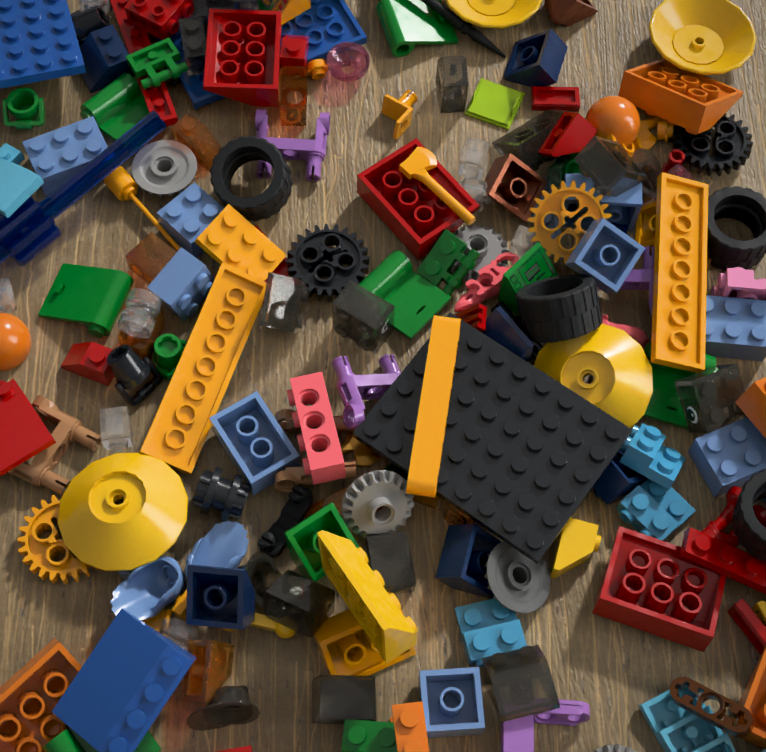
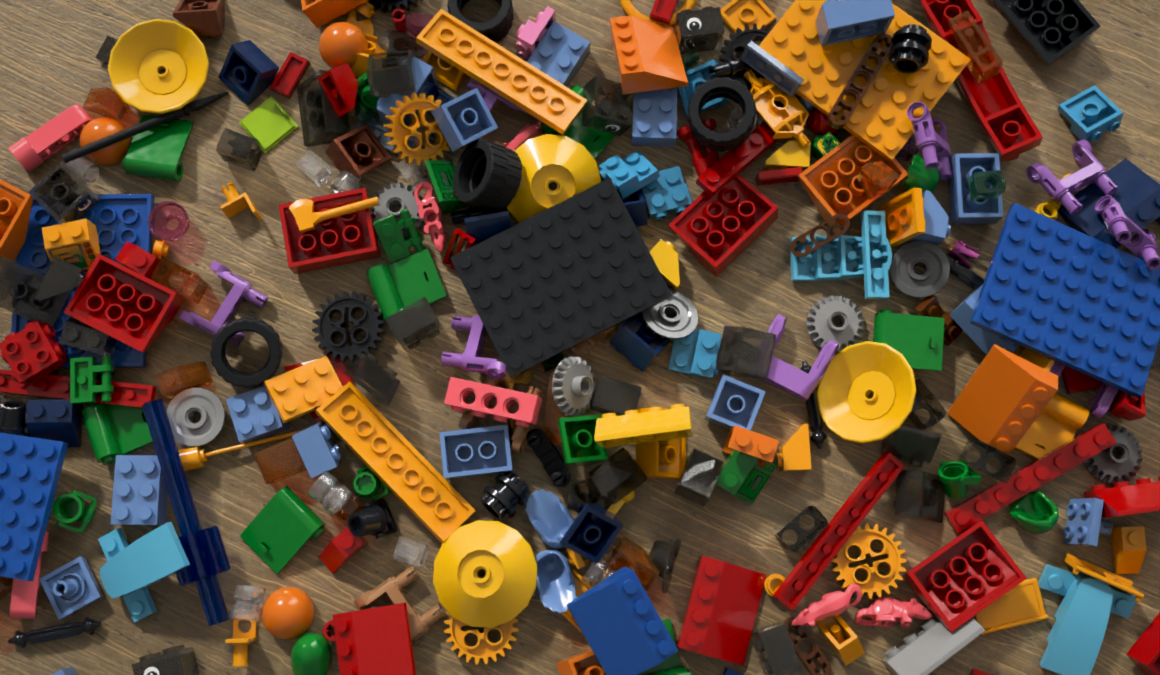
camera: 60 degrees left, 15 degrees up
light orange beam [406,315,461,498] -> none

